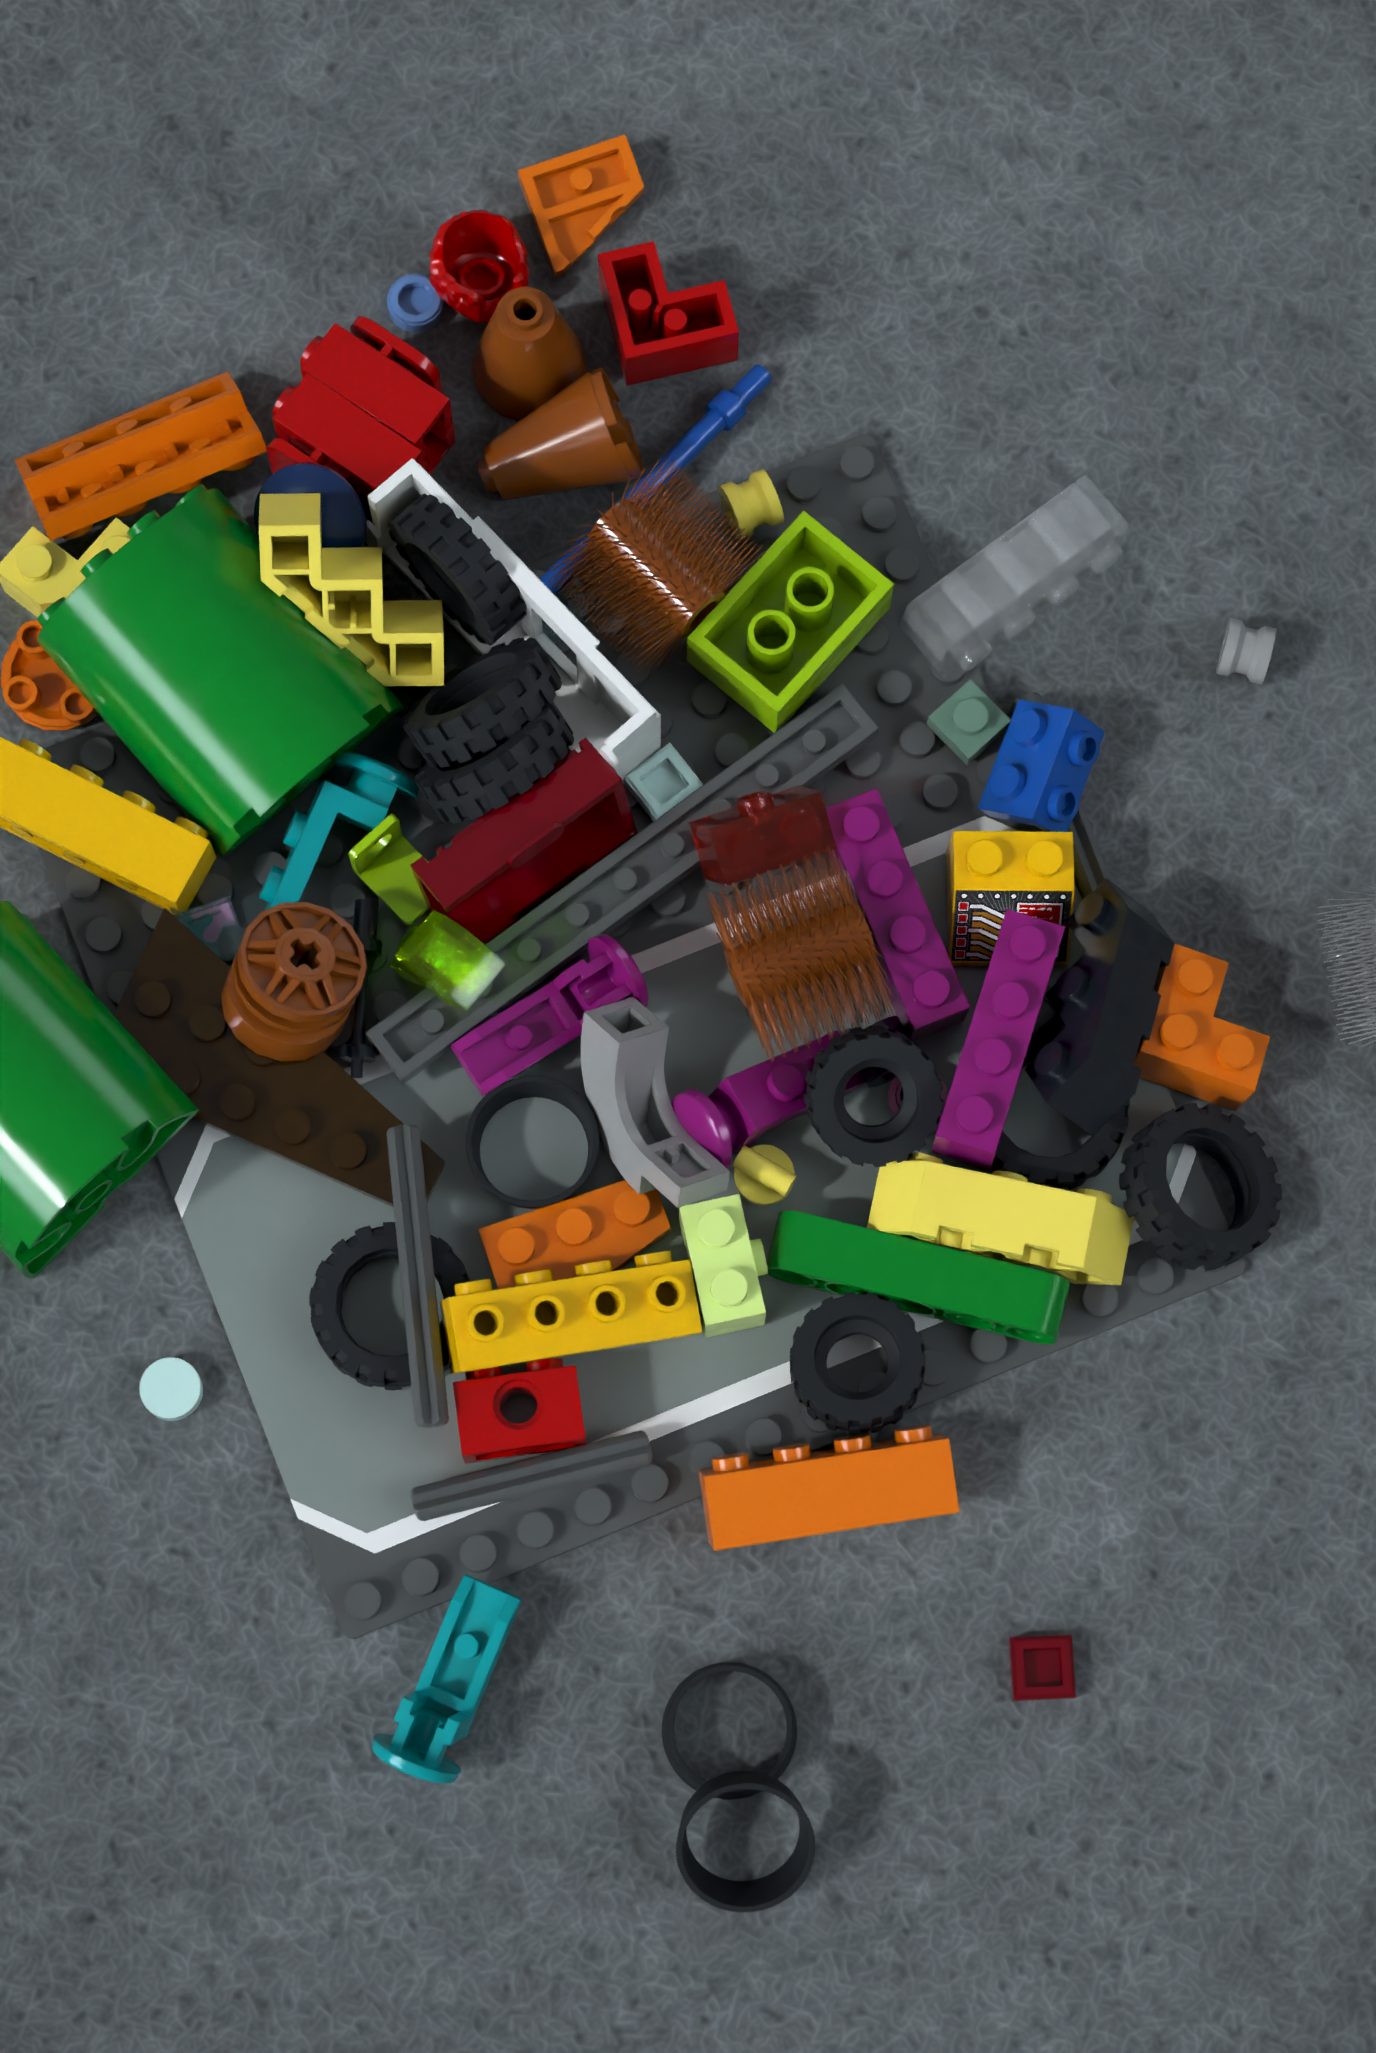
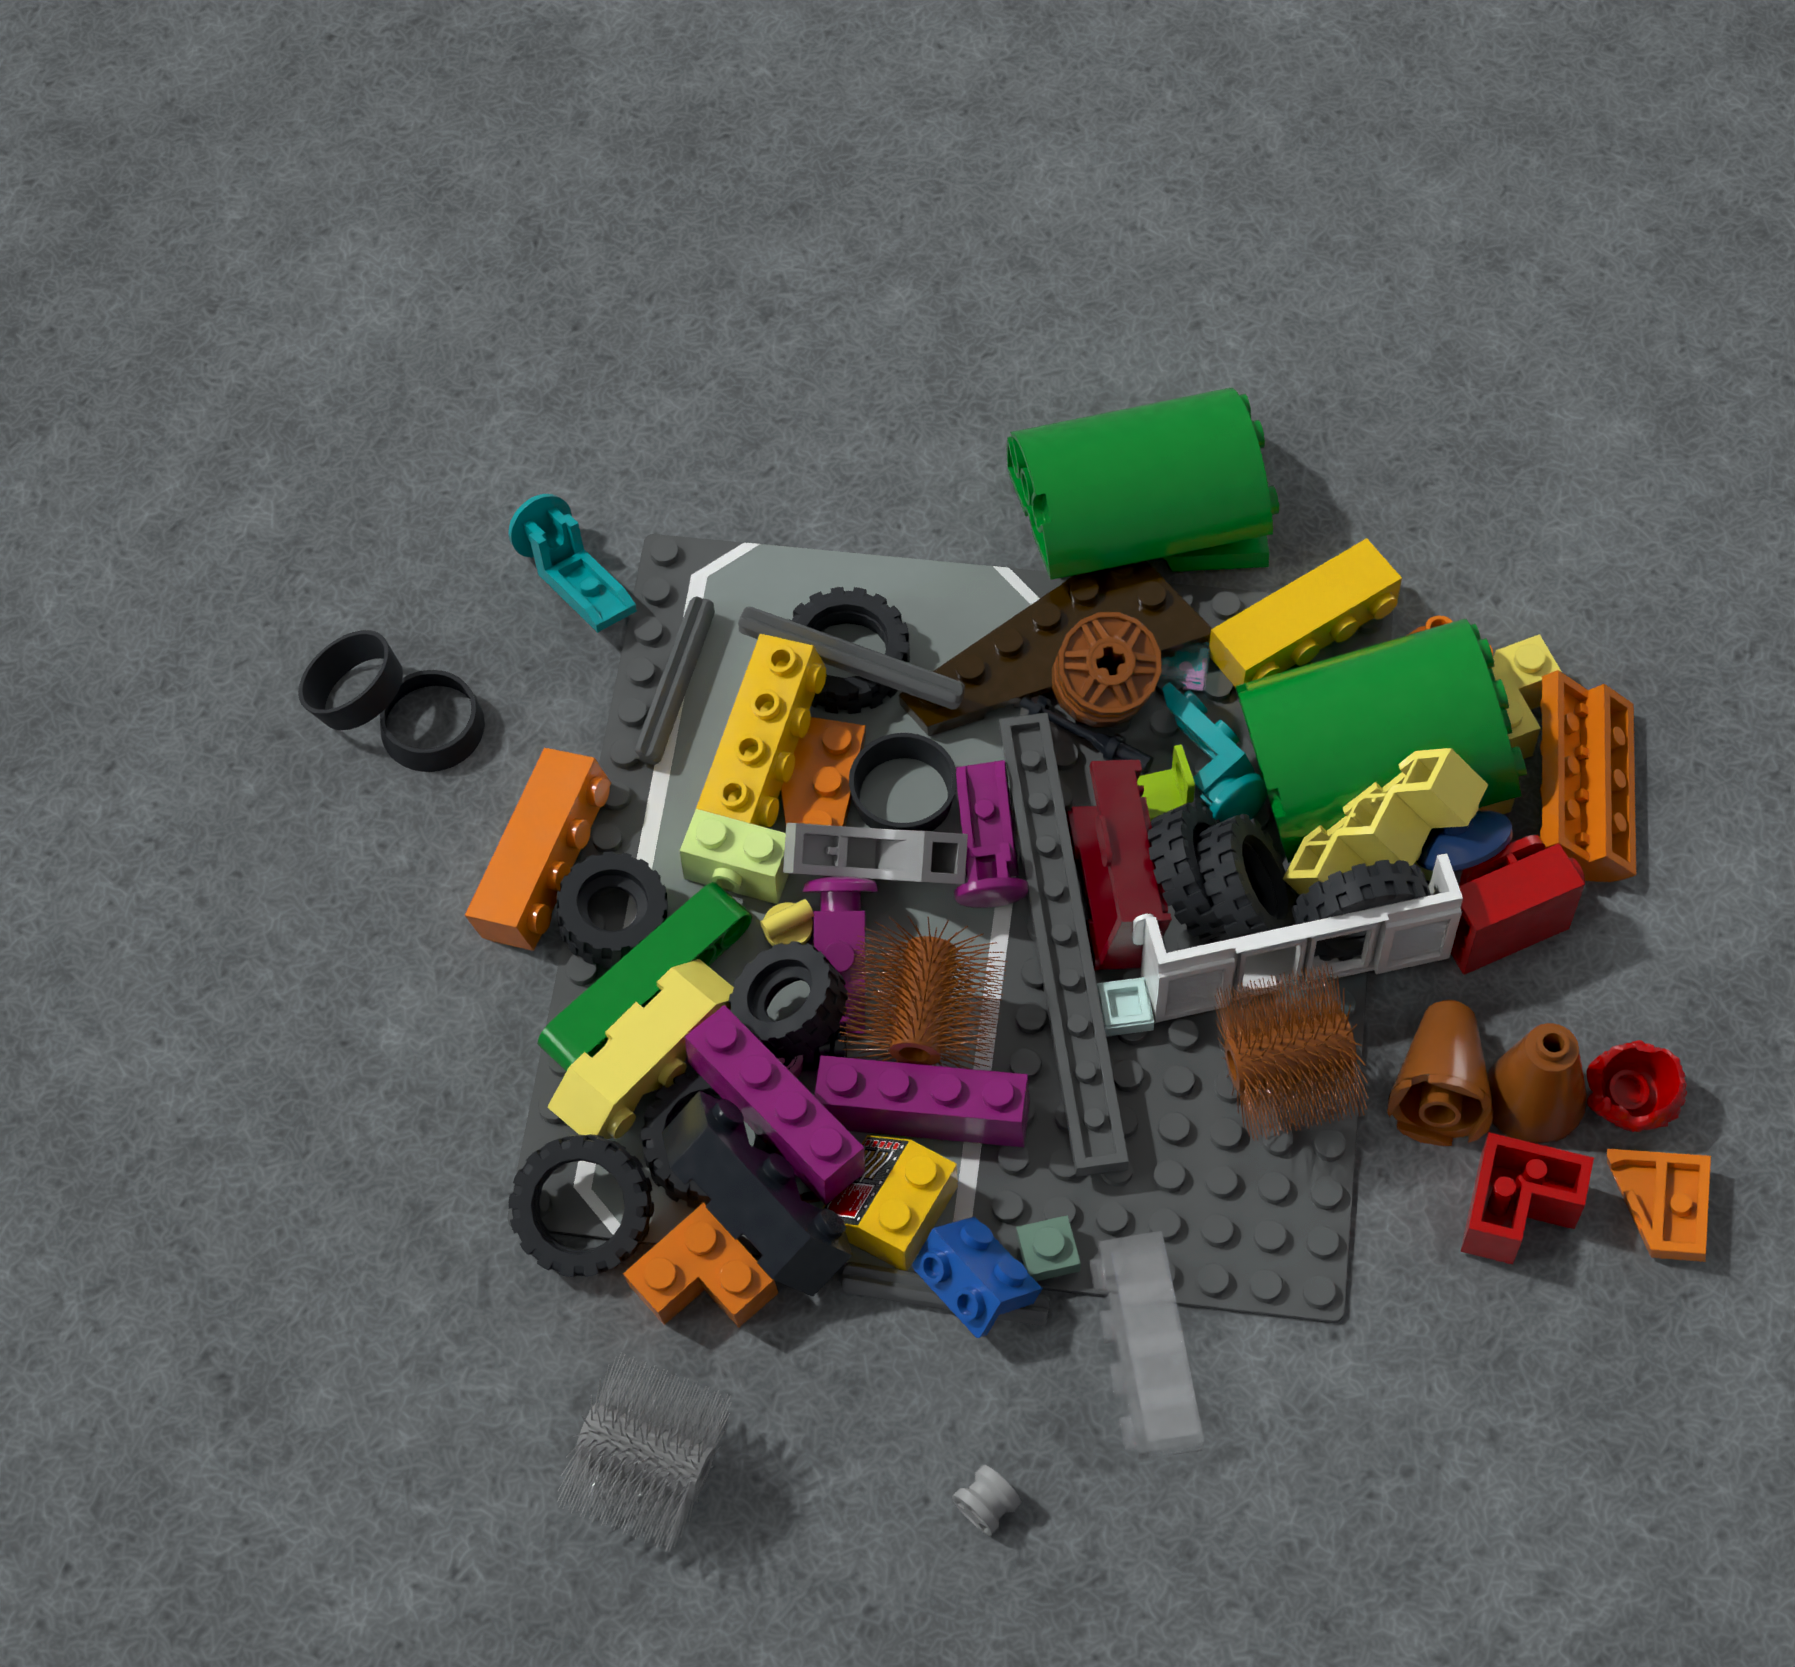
camera: 125 degrees right, 15 degrees down
light aqua tile [139,1357,203,1421] -> none
red brick [300,316,455,475] -> none
medium blue tile [387,273,445,333] -> none
clear neon green brick [389,910,506,1011] -> none
red brick [453,1358,586,1464] -> none
blue bar [540,364,772,596] -> none
lime brick [687,510,894,733] -> none
clear red brick [689,786,837,886] -> none
light yellow wheel [718,469,784,540] -> none
dark red tile [1008,1635,1076,1702] -> none

